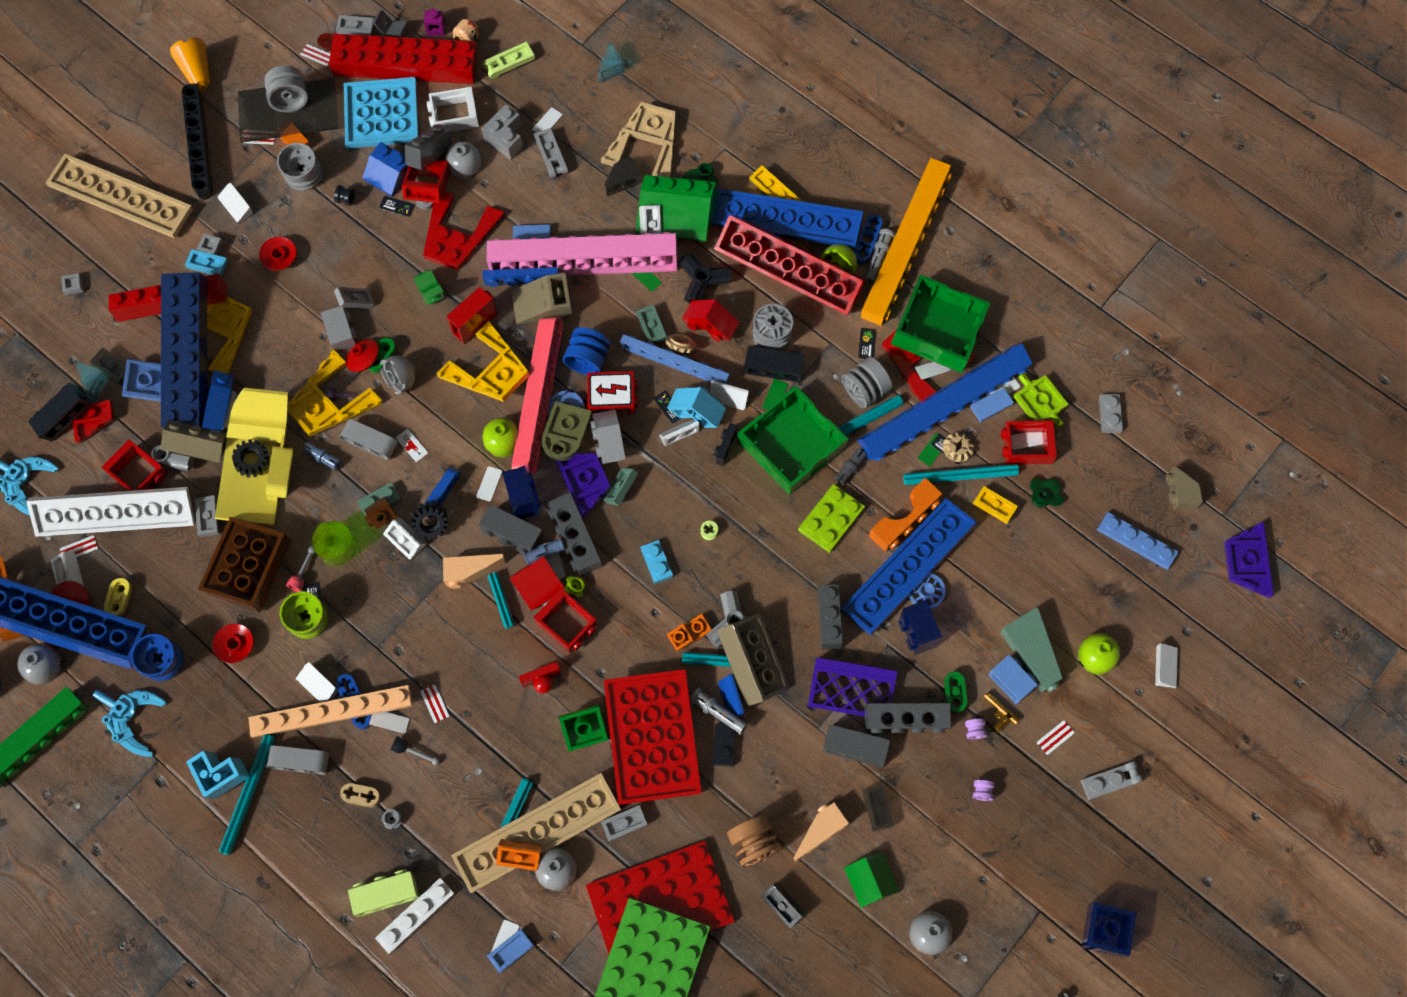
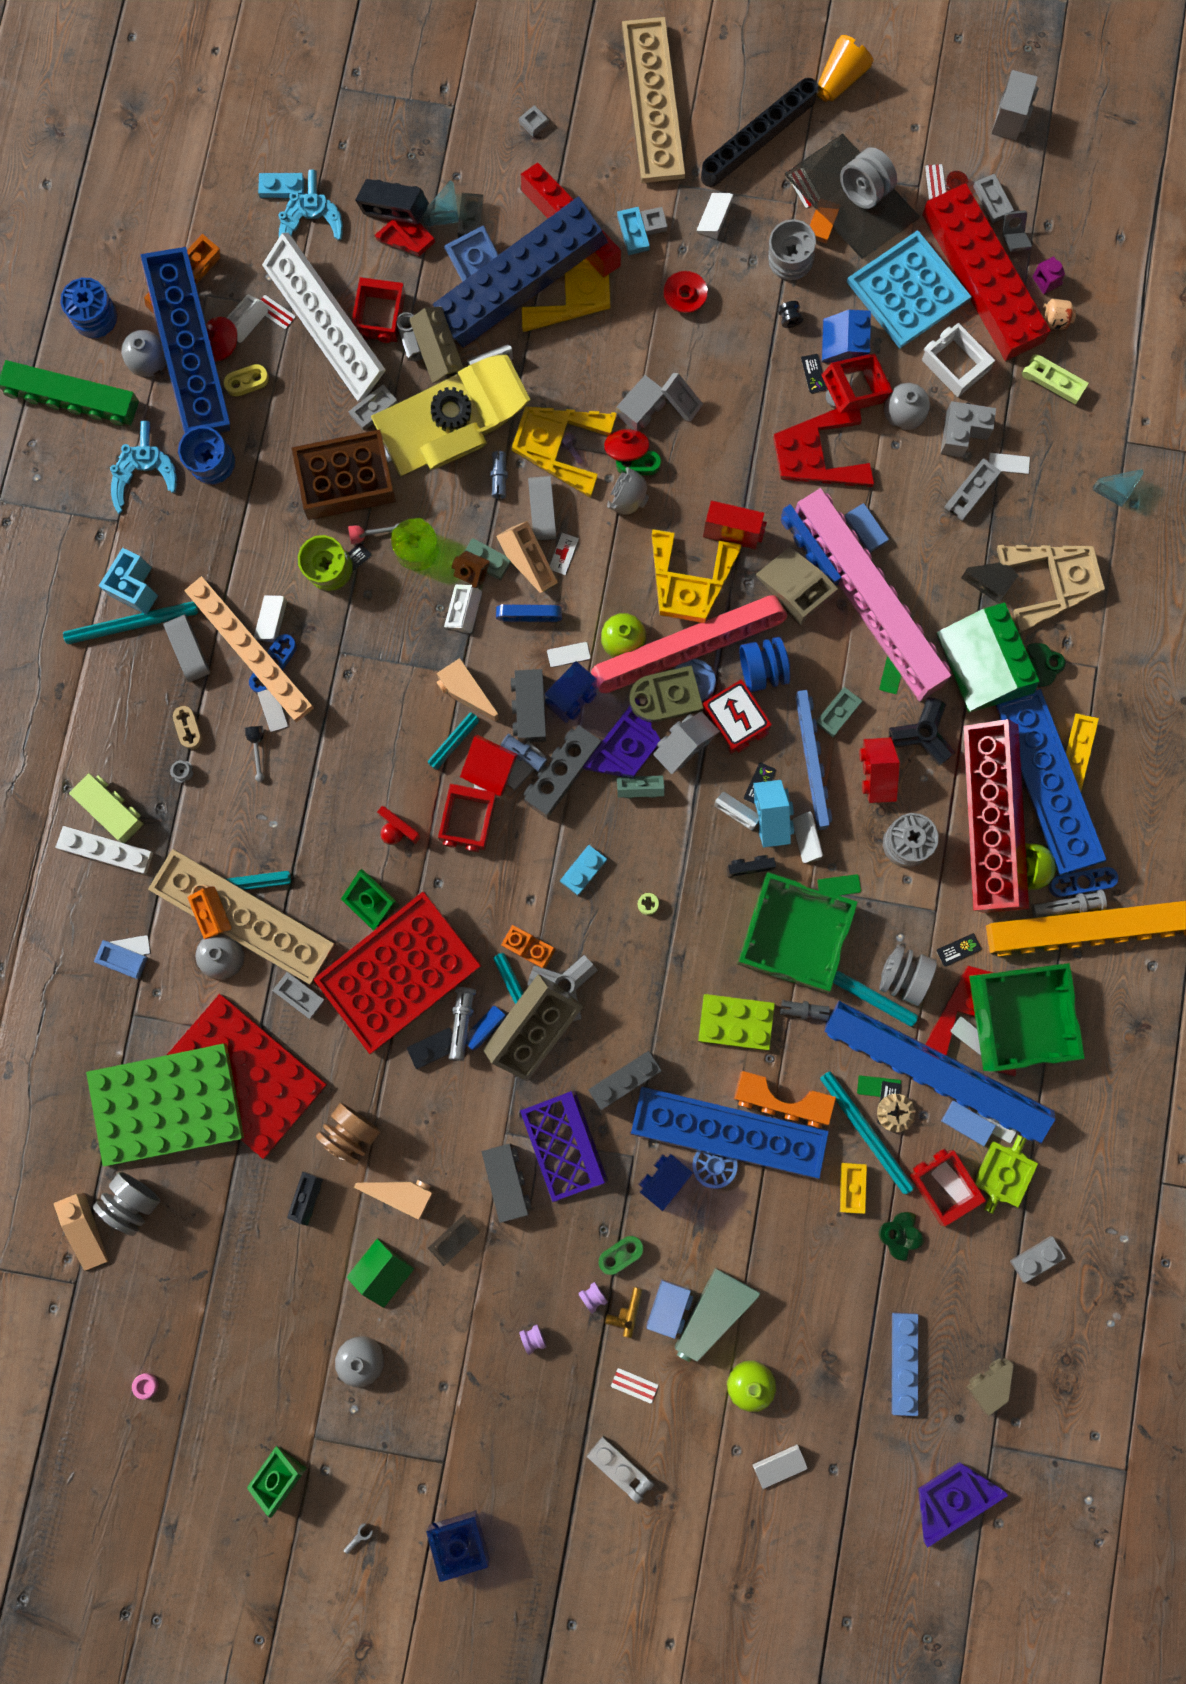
camera: 60 degrees right, 10 degrees up
blue slope [202,370,233,432] -> none
red dish [213,624,254,663] -> none
dark grey brick [405,124,452,170] -> none
green brick [412,269,444,305] -> none
black tyre [412,501,448,540] -> none
sticker [421,685,449,723] -> none
lime plate [564,576,585,598] -> none
white slope [639,205,662,235] -> none
tan gear [666,334,696,353] -> none
black brick [744,345,805,383] -> none
dark grey brick [865,703,951,733] -> none
none -> light nougat slope [496,521,558,593]

